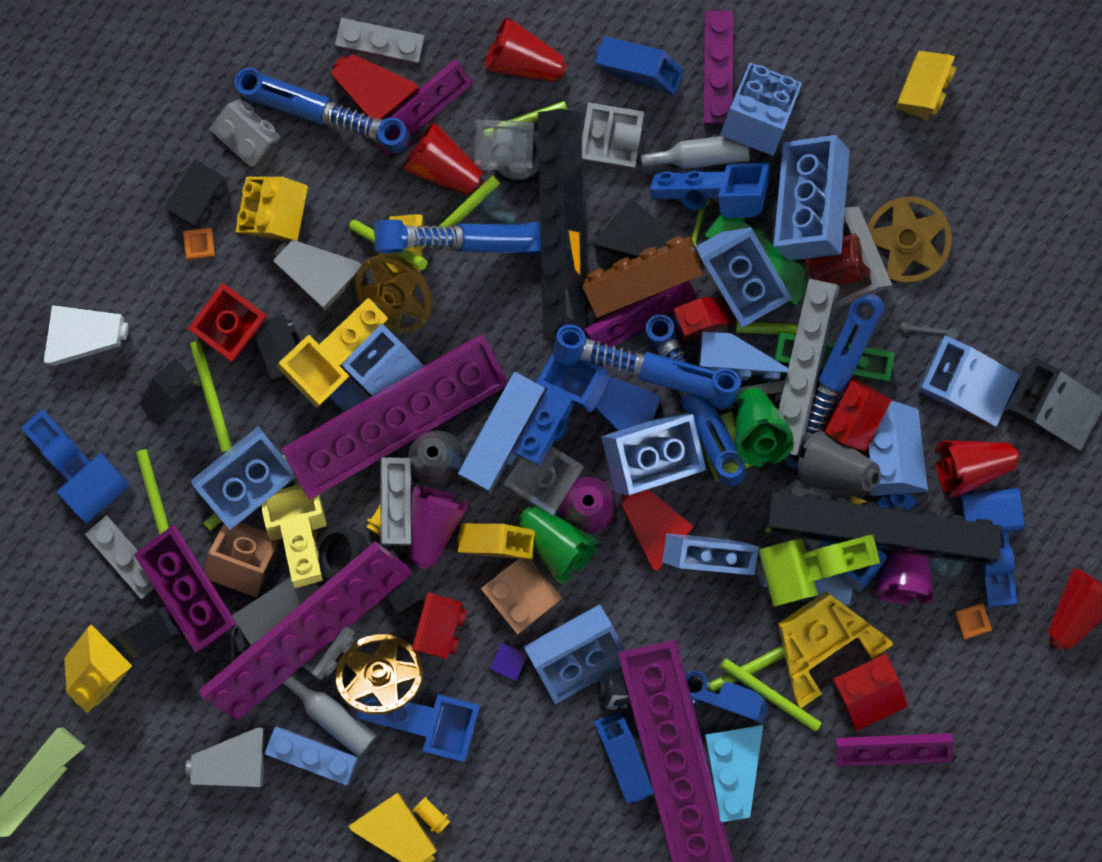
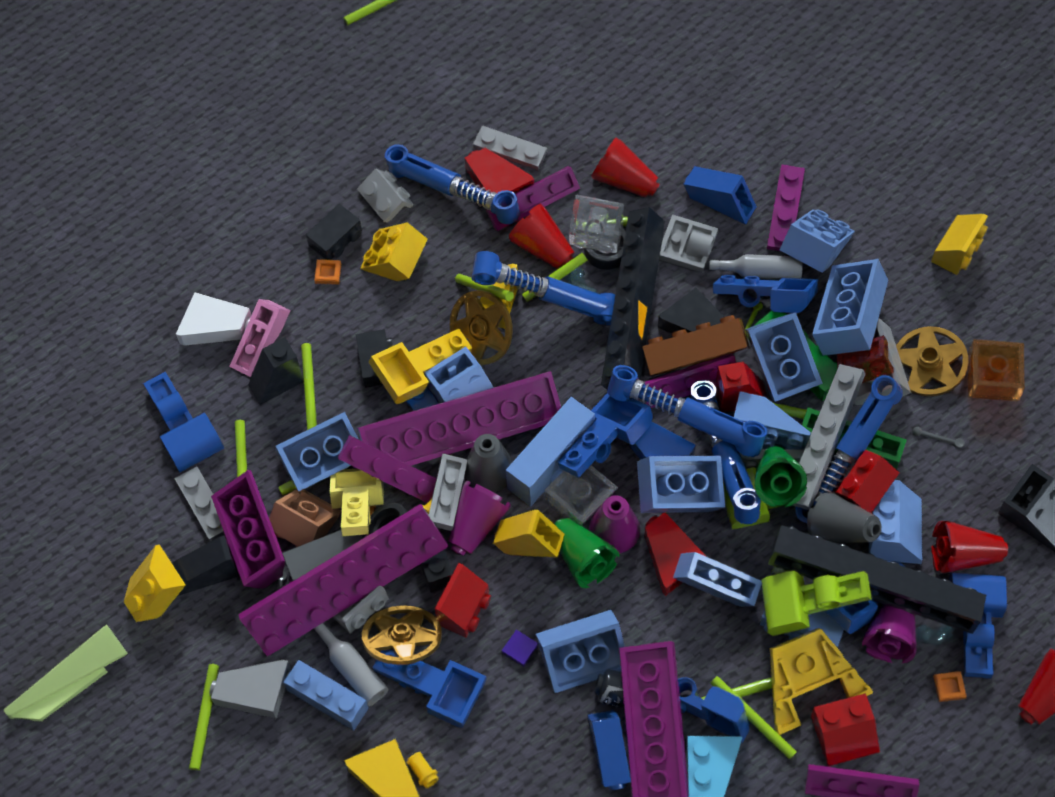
camera: 15 degrees right, 20 degrees down
red slope [188,282,268,362] -> none
light grey slope [273,240,362,310] -> none
nougat slope [481,558,563,635] -> none
medium blue slope [917,335,1020,427] -> none
none -> lime bar [189,664,219,770]
none -> bright pink slope [229,299,291,377]
none -> magenta plate [338,435,436,503]
none -> clear orange brick [968,339,1025,401]

